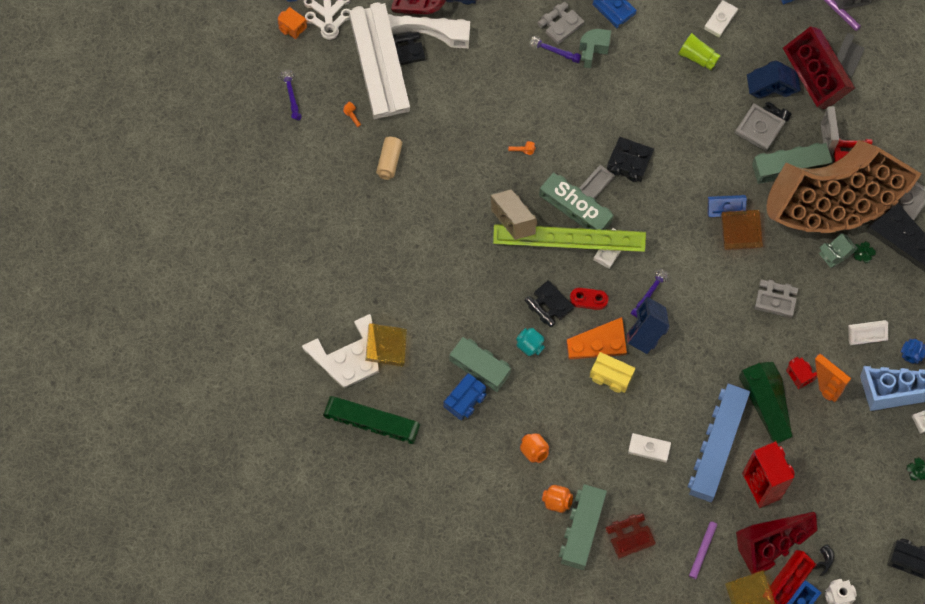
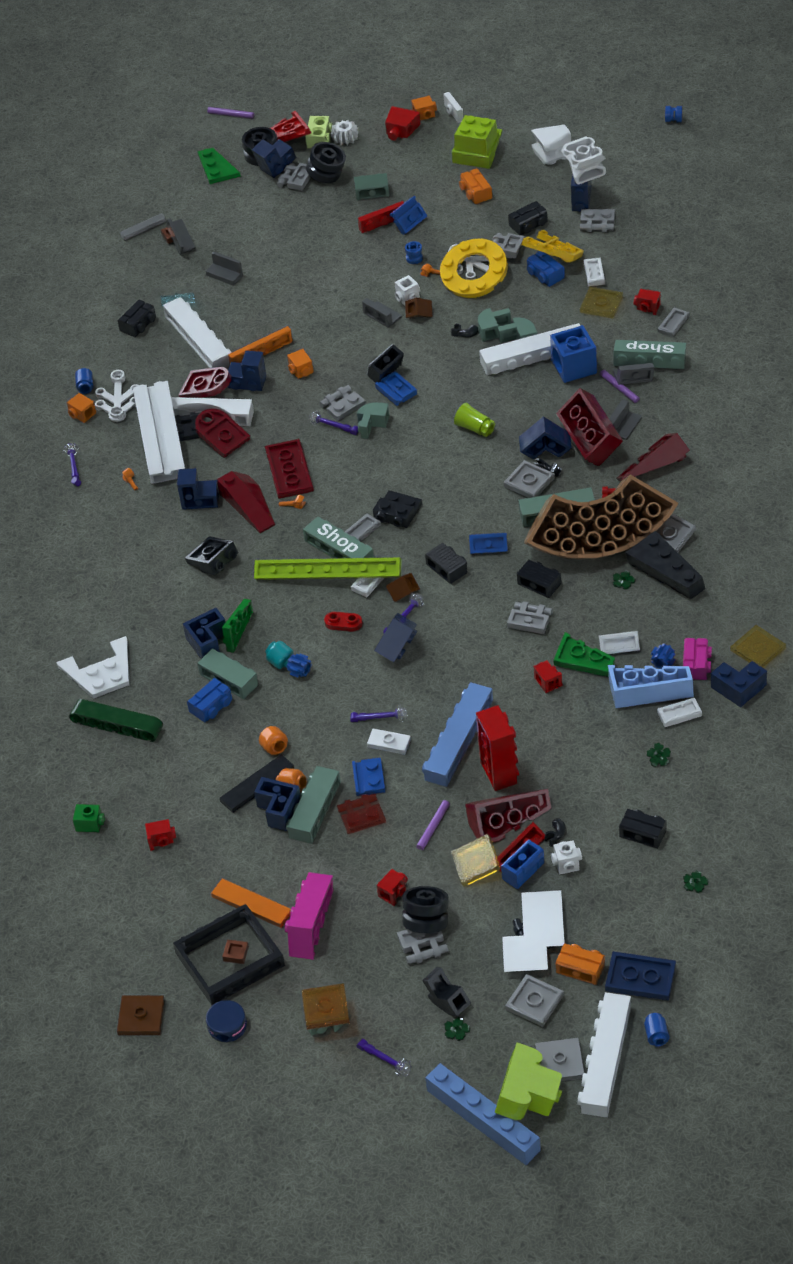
camera: 10 degrees right, 20 degrees down
clear yellow tile [365,323,407,366] -> none
tan brick [376,137,403,180] -> none
dark tan brick [491,189,537,240] -> none
black plate [524,280,574,328] -> none
orange wing [567,317,627,360] -> none
light yellow brick [590,352,636,393] -> none
white plate [704,0,738,38] -> none
clear orange tile [721,210,763,250] -> none
dark green wedge [739,362,792,444] -> none
orange wing [815,354,851,402] -> none
sand green brick [819,234,858,268] -> none
light grey plate [821,106,839,156] -> none
none -> green brick [73,804,105,832]
none -> red brick [145,819,177,851]
none -> dark blue brick [177,468,219,510]
none -> dark blue brick [183,608,226,659]
none -> black plate [185,536,239,575]
none -> dark red tile [195,409,250,458]
none -> dark red wedge [217,471,275,533]
none -> black tile [220,754,294,813]
none -> green wing [222,599,253,653]
none -> dark blue brick [254,777,301,831]
none -> dark red tile [265,439,314,499]
none -> blue gear [286,653,312,678]
none -> dark purple piece [350,704,407,722]
none -> blue plate [352,757,385,796]
none -> reddish brown panel [386,573,420,602]
none -> black brick [425,543,467,584]
none -> black brick [517,559,561,598]
none -> green wing [553,632,615,677]
none -> dark red wedge [616,433,690,481]

